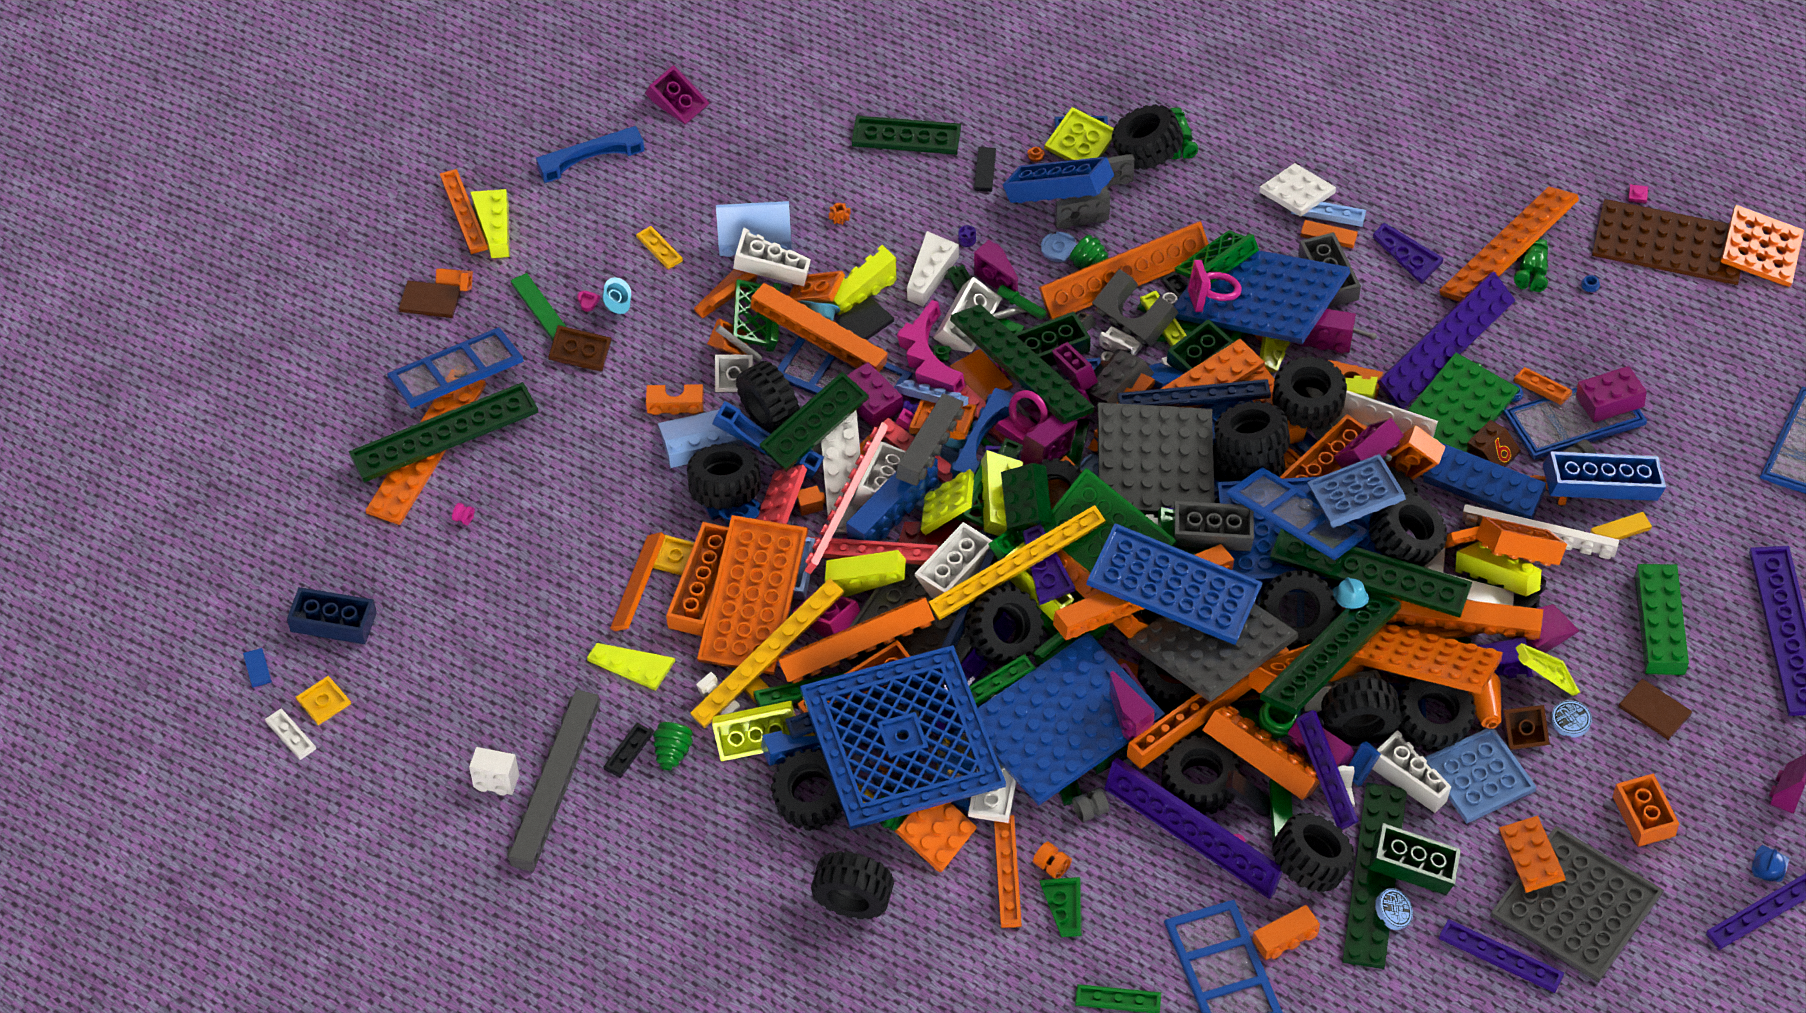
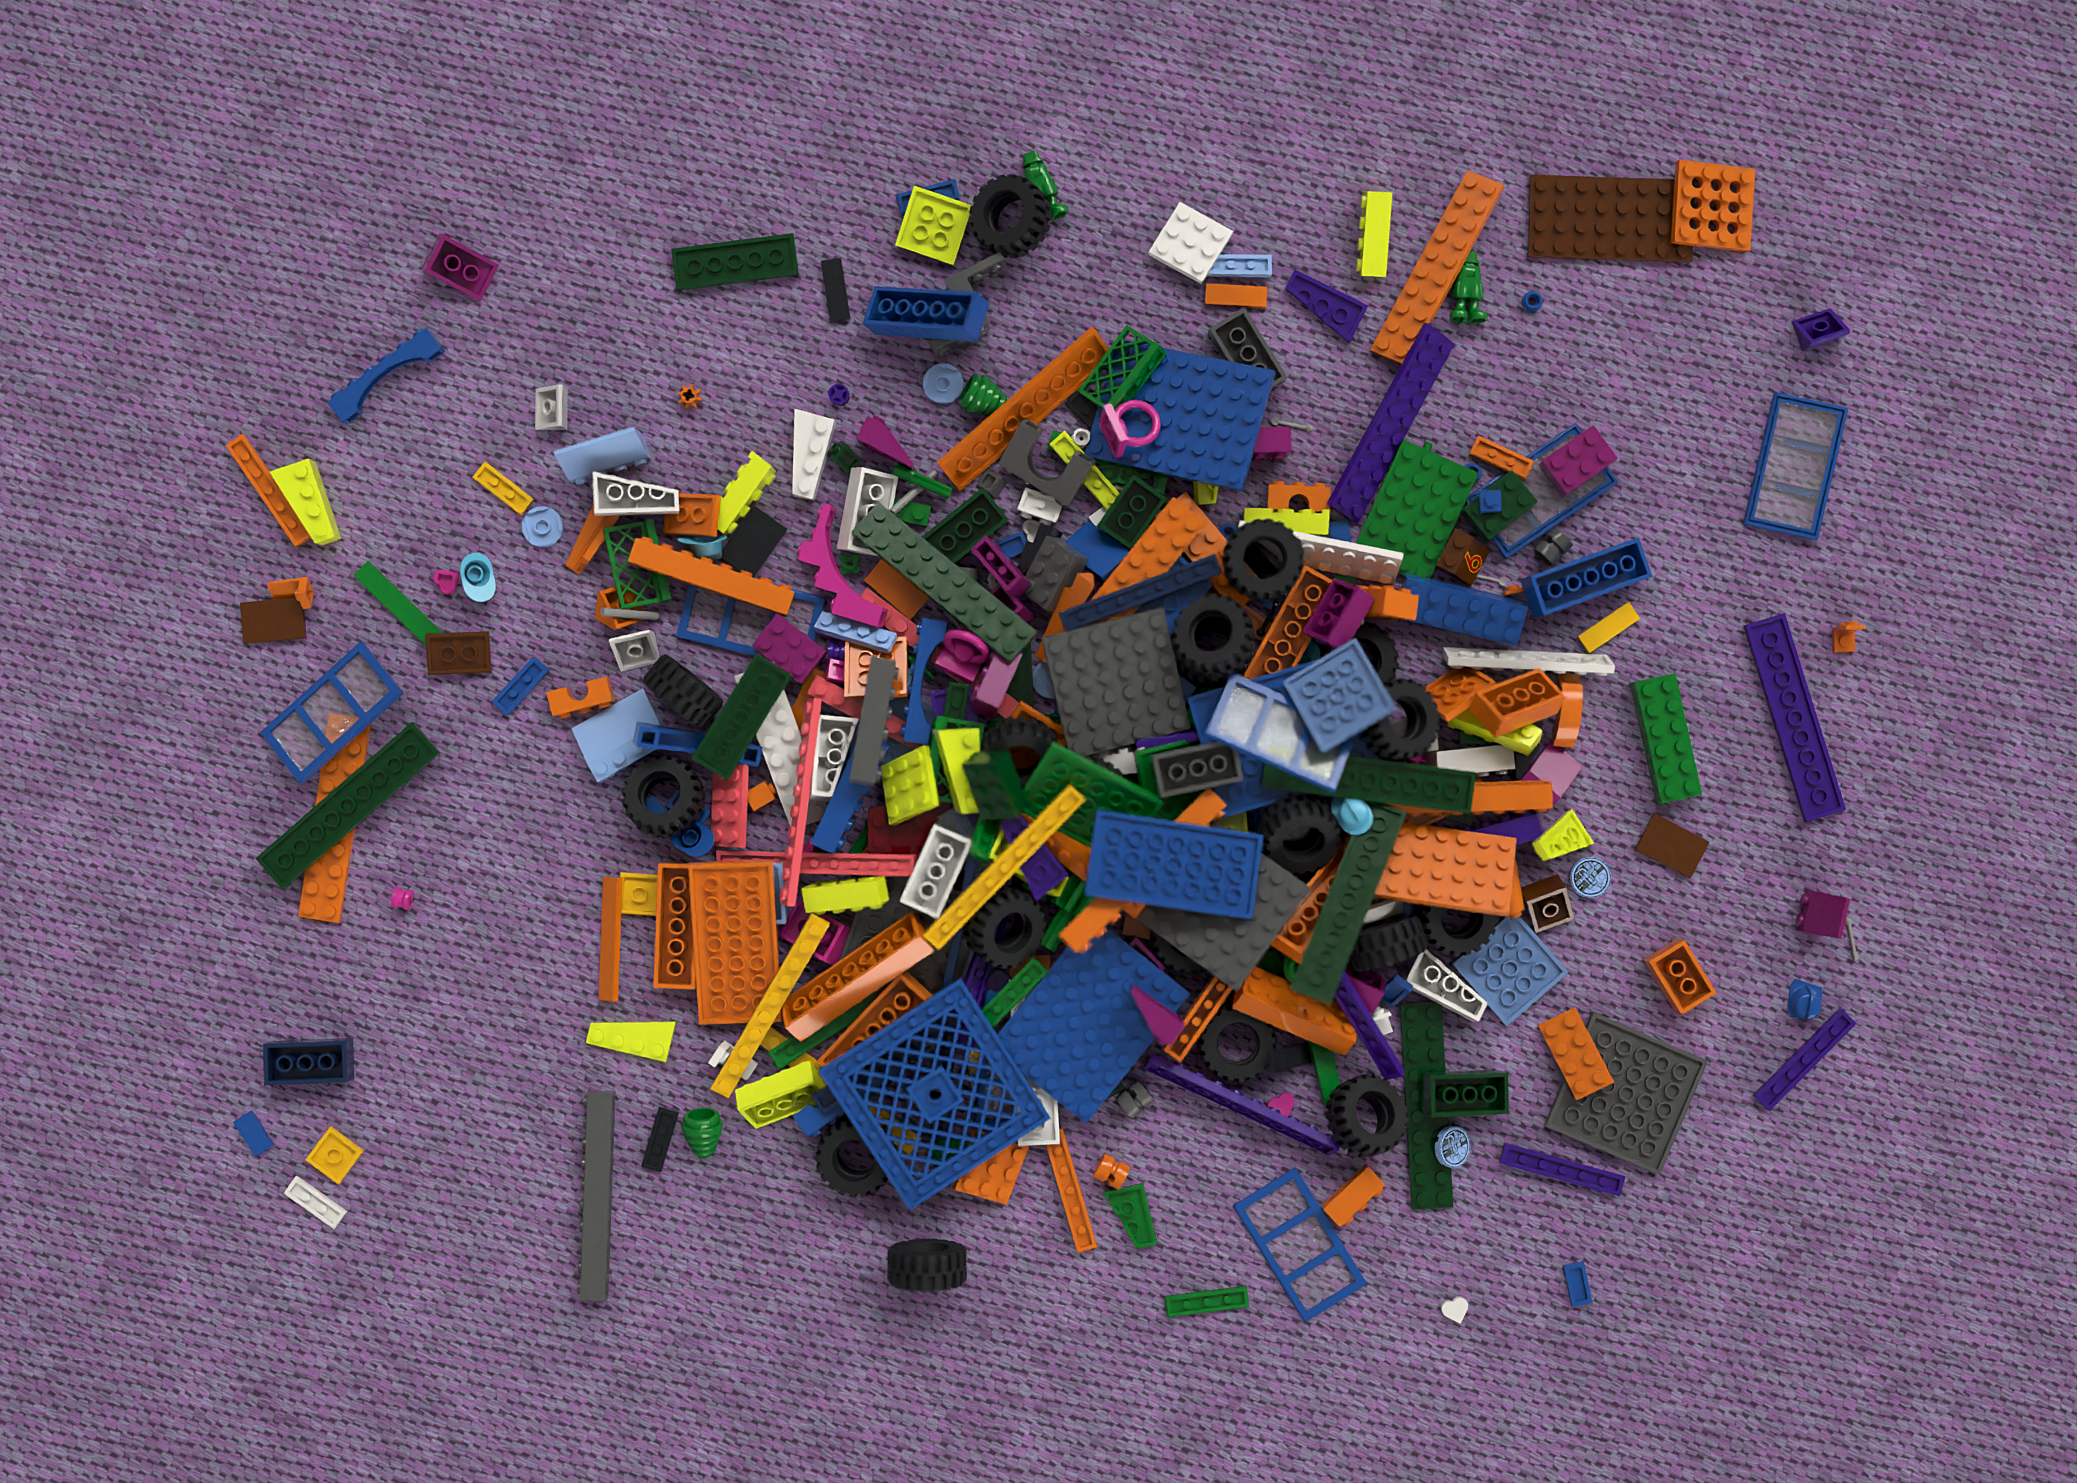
camera: 15 degrees left, 35 degrees up
white brick [469,747,519,796] -> none
orange plate [1027,147,1045,162] -> none
dark pink plate [1628,184,1648,204] -> none
none -> blue plate [492,656,550,716]
none -> light blue tile [522,506,563,547]
none -> white slope [535,384,568,430]
none -> neon yellow wedge [1356,191,1392,277]
none -> dark green brick [1461,470,1538,544]
none -> blue plate [1479,490,1502,513]
none -> orange arch [1552,673,1583,748]

